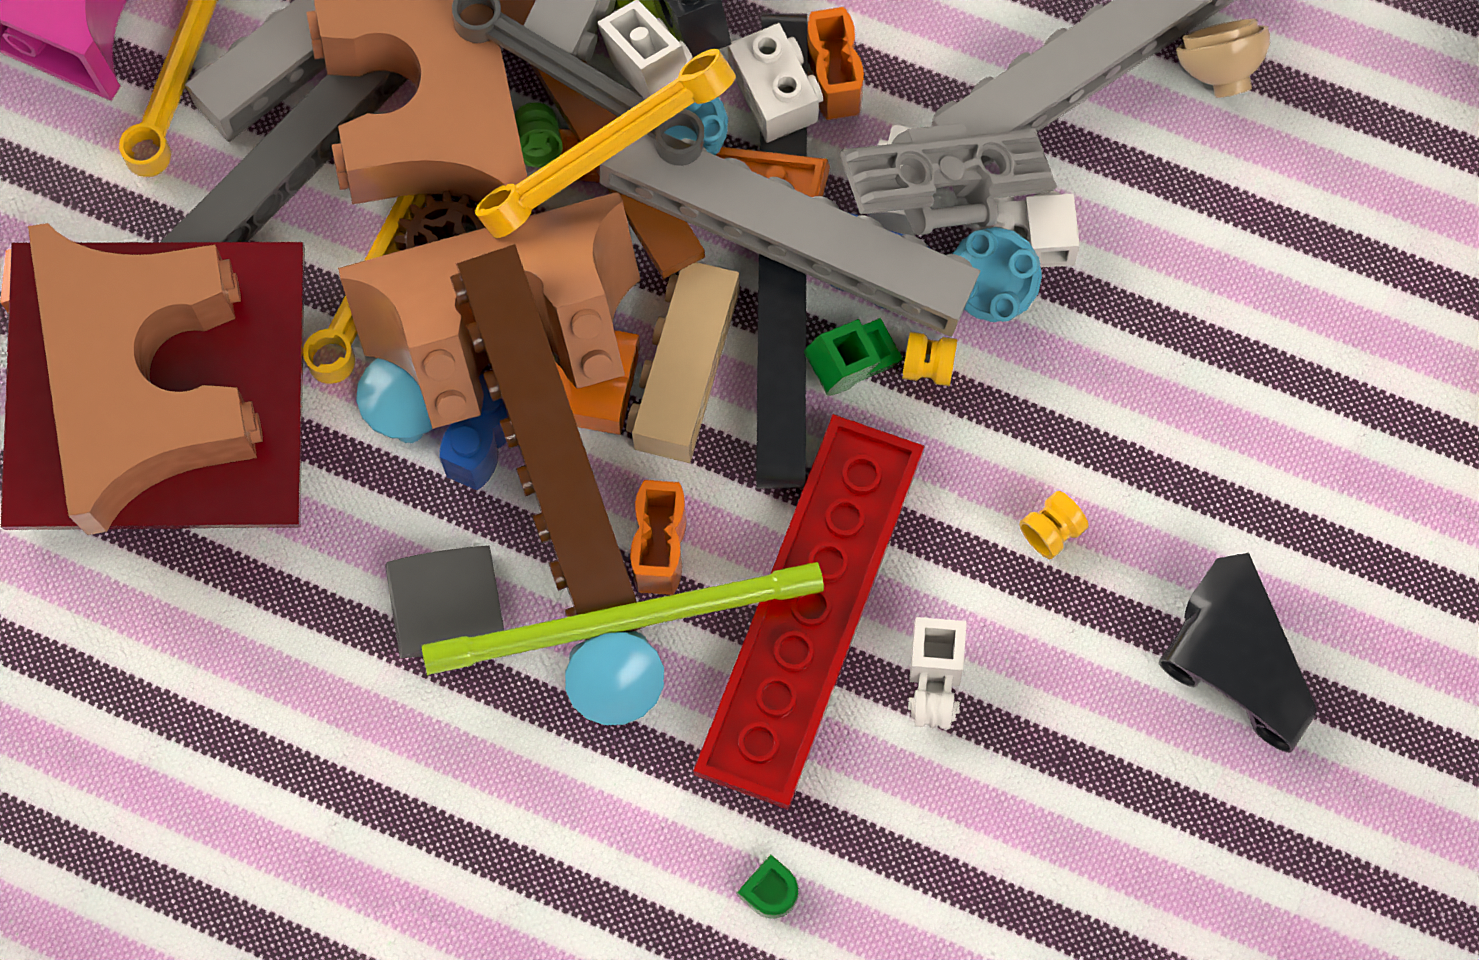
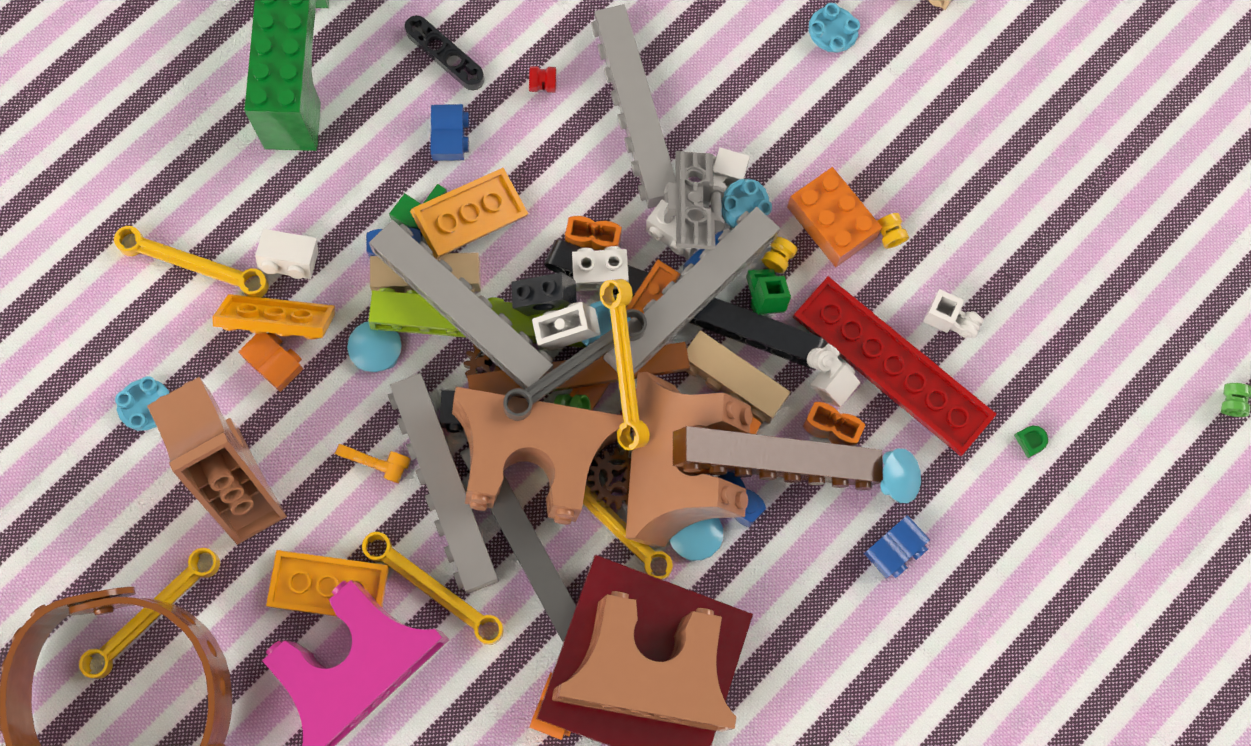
camera: 75 degrees left, 5 degrees up
dark grey slope [385,545,504,658] -> none
lime piece [421,562,824,675] -> none
black panel [1159,552,1317,753] -> none
tan piece [1176,19,1270,98] -> none
none -> orange brick [787,167,882,268]
none -> white brick [807,344,861,407]
none -> medium azure dish [809,3,860,53]
none -> blue brick [864,515,930,579]

